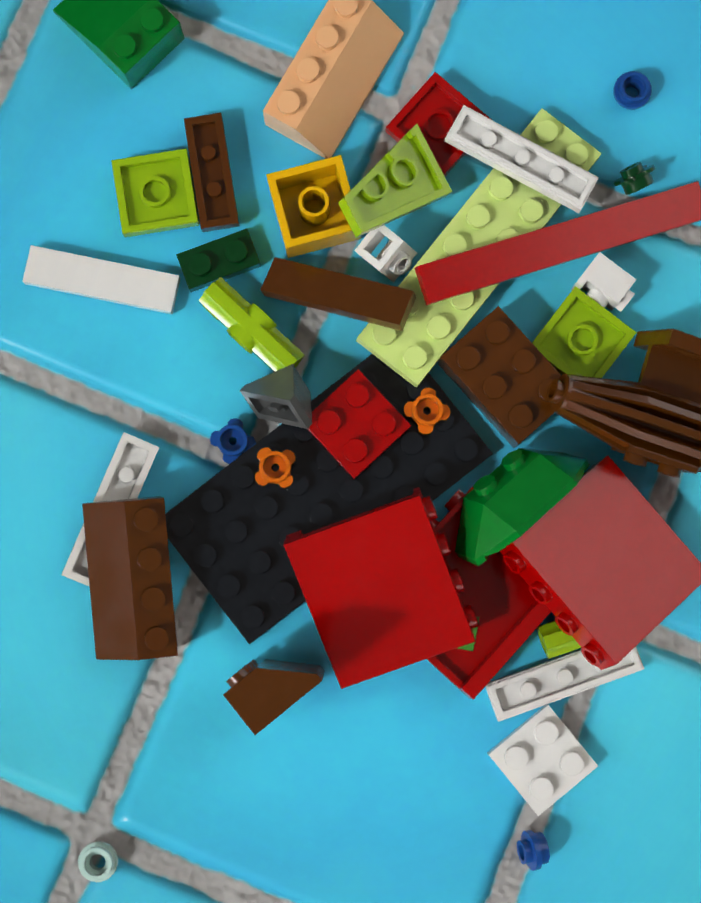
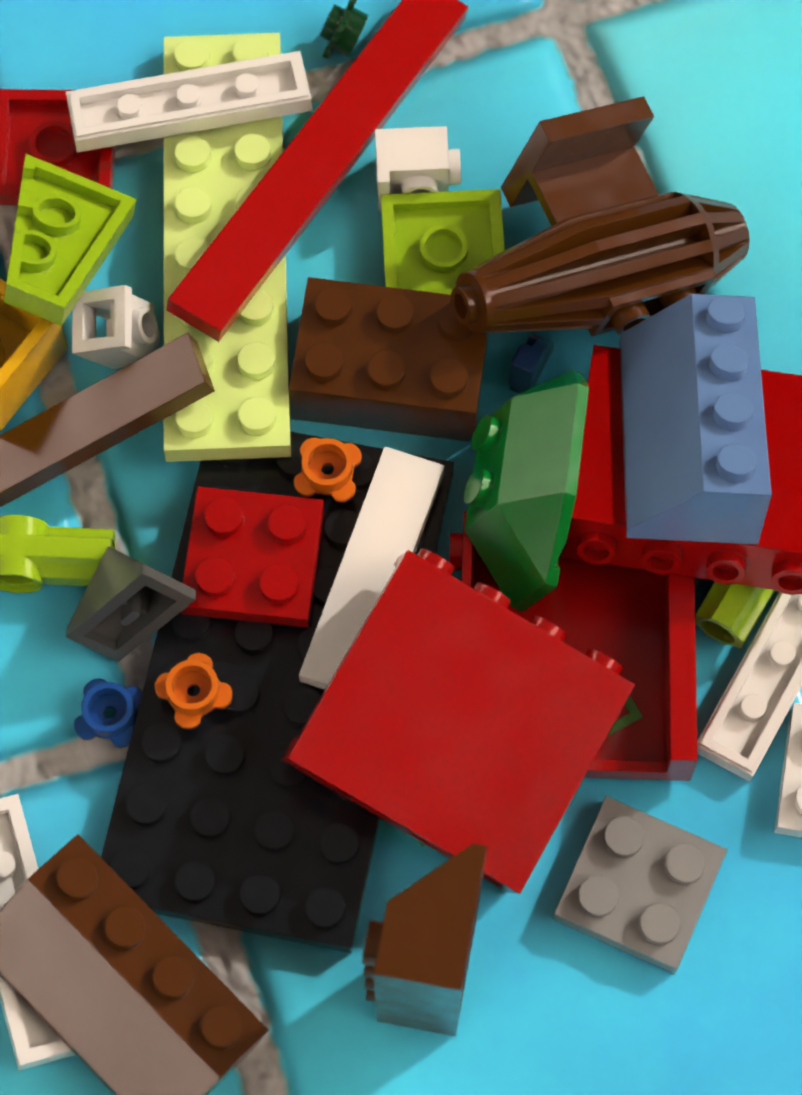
camera: 40 degrees left, 15 degrees down
none -> white tile [299,446,444,690]
none -> dark blue tile [508,334,554,394]
none -> light grey plate [553,796,728,974]
none -> medium blue slope [619,294,771,545]

